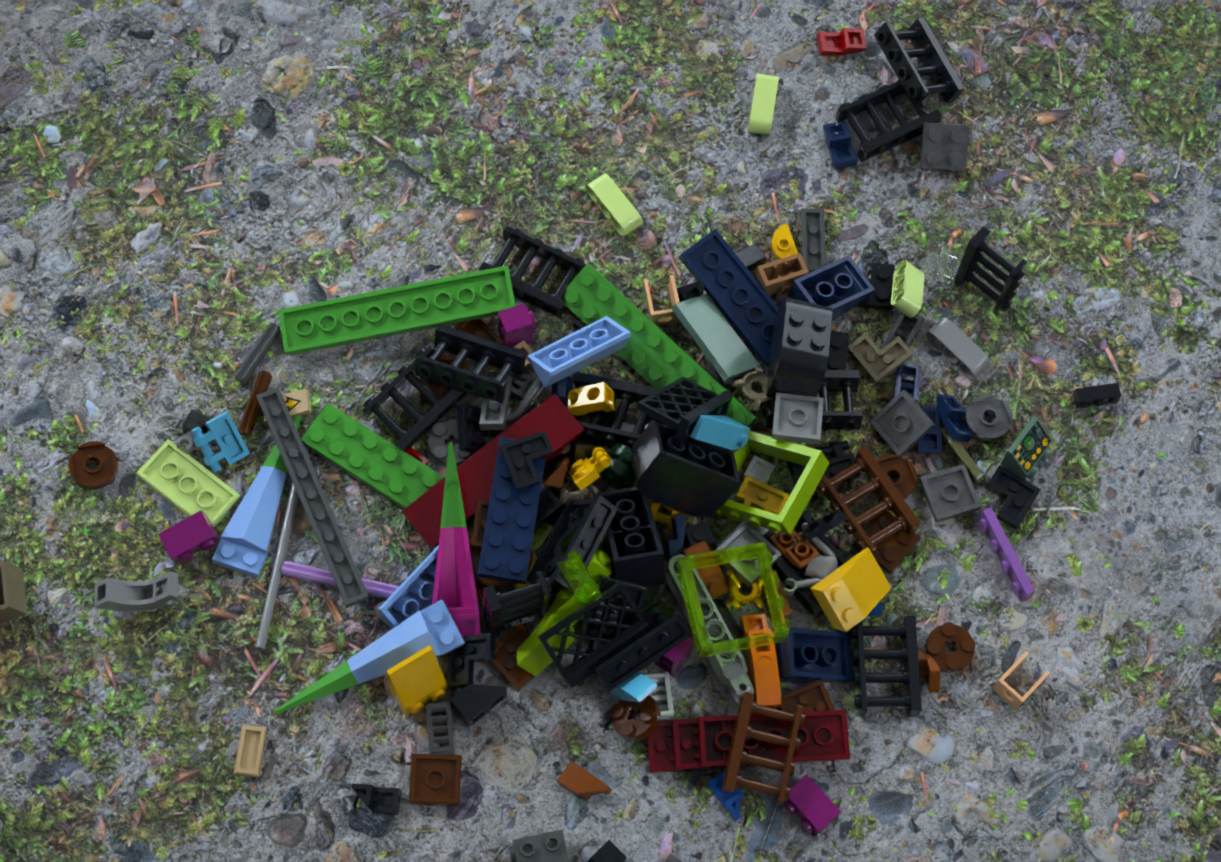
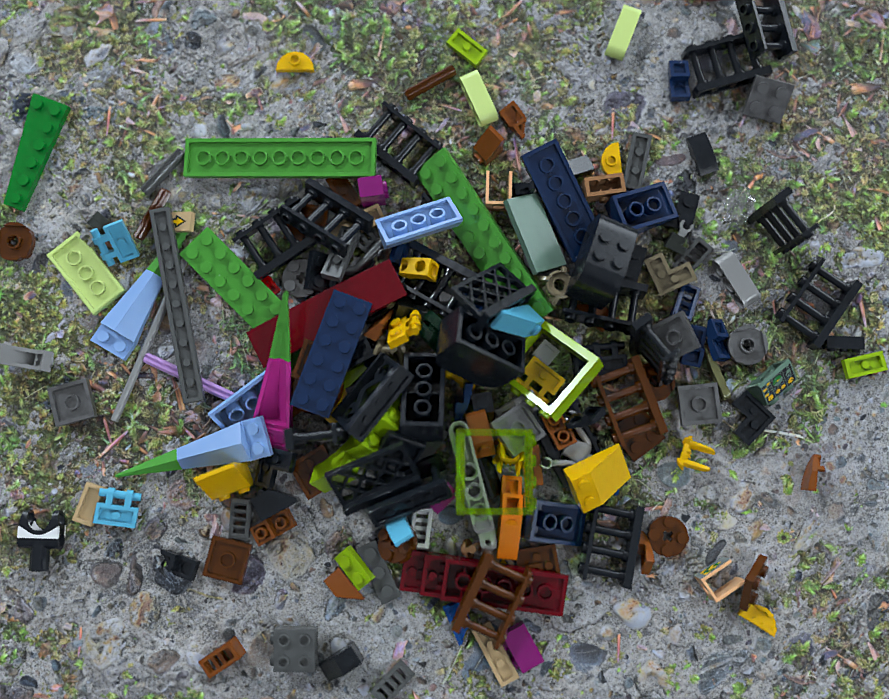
camera: 20 degrees right, 15 degrees up
magenta brick [158,510,220,563] -> none
black plate [499,430,554,492] -> none
clear neon green hinge [558,551,603,604] -> none
light grey plate [772,392,824,444] -> none
yellowish green beam [891,260,925,318] -> none
medium lavender plate [978,507,1035,602] -> none
none -> green wing [4,93,71,212]
none -> black connector [17,509,66,572]
none -> flat silver plate [47,378,98,427]
none -> medium azure plate [93,487,142,528]
none -> dark orange slope [250,507,297,547]
none -> yellow plate [276,51,315,72]
none -> lime plate [334,545,375,591]
none -> dark grey plate [357,539,401,605]
none -> reddish brown axle [404,65,456,100]
none -> lime plate [446,28,488,68]
none -> medium nougat plate [461,538,482,559]
none -> dark orange slope [472,125,504,167]
none -> tan plate [472,620,520,688]
none -> dark orange slope [498,100,527,140]
none -> black fence [629,312,681,387]
none -> pearl dark grey piece [663,220,694,255]
none -> yellow piece [676,436,715,472]
none -> black slope [686,132,719,176]
none -> yellow plate [737,604,777,637]
none -> reddish brown plate [739,554,769,612]
none -> black fence [773,257,863,351]
none -> dark orange slope [800,454,825,491]
none -> lime plate [841,351,888,379]

